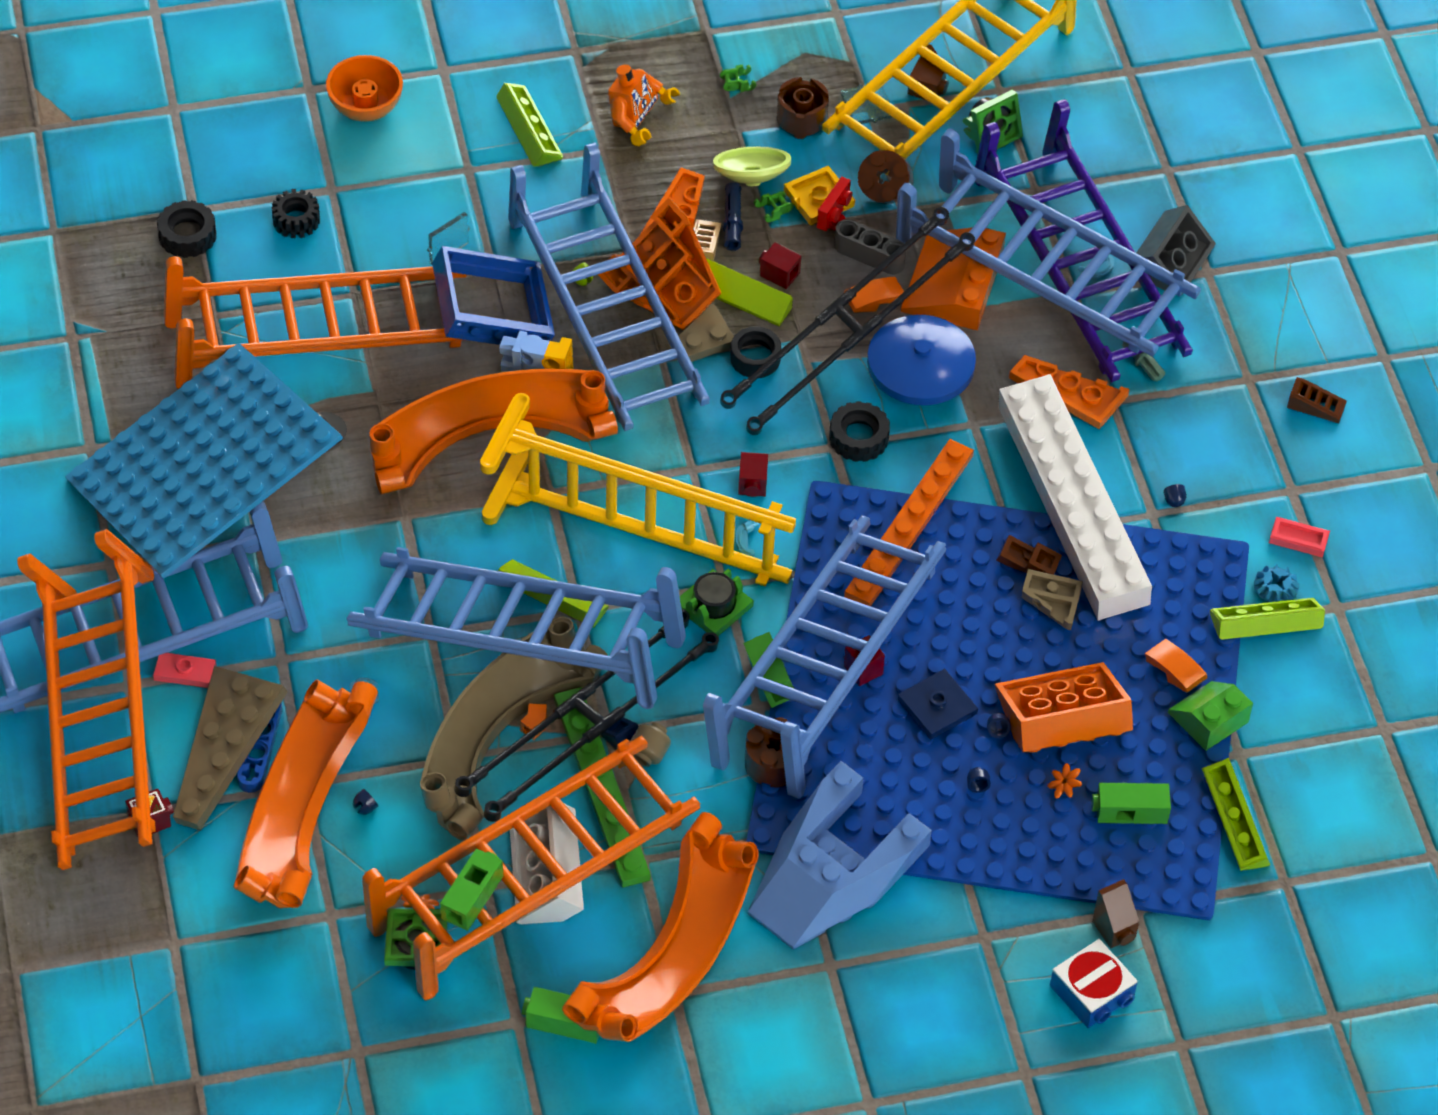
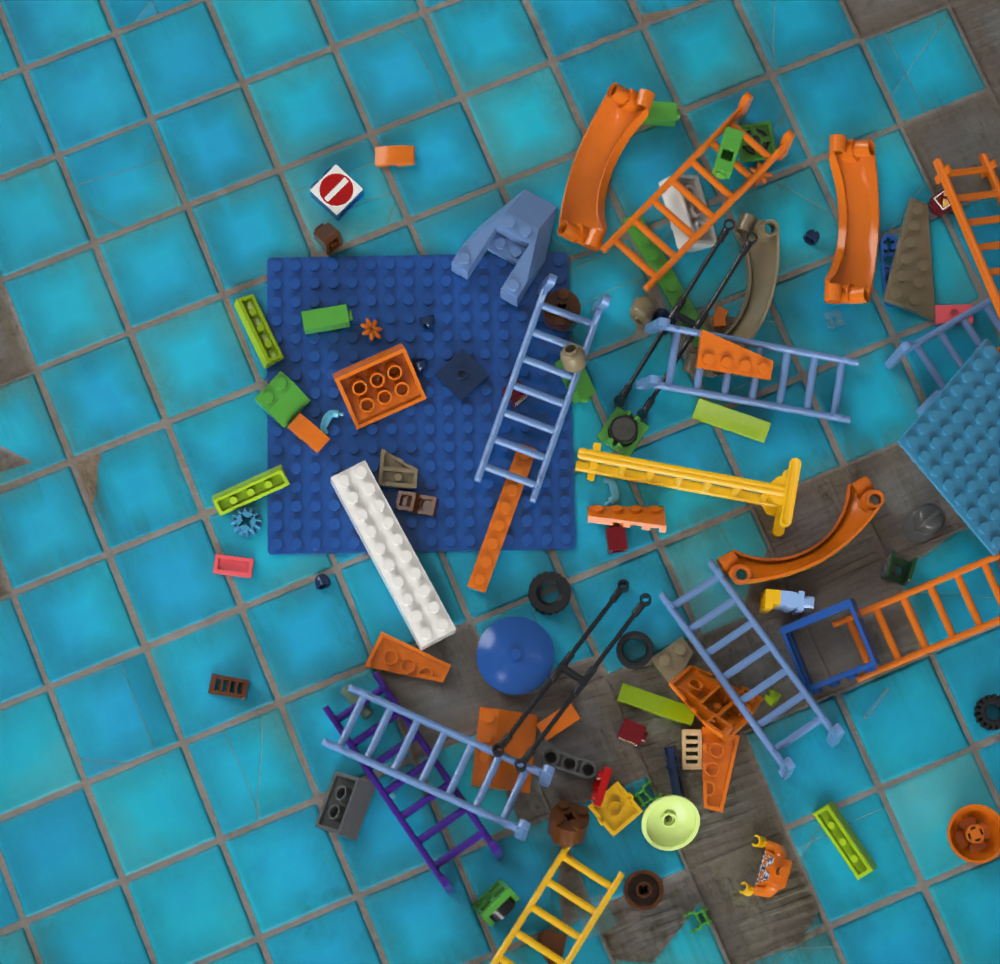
camera: 170 degrees right, 25 degrees up
none -> medium azure piece [320,410,344,435]
none -> orange slope [375,145,415,167]
none -> dark tan head [560,343,587,373]
none -> orange wing [587,505,666,533]
none -> orange wing [695,329,774,380]
none -> dark green piece [880,550,918,586]

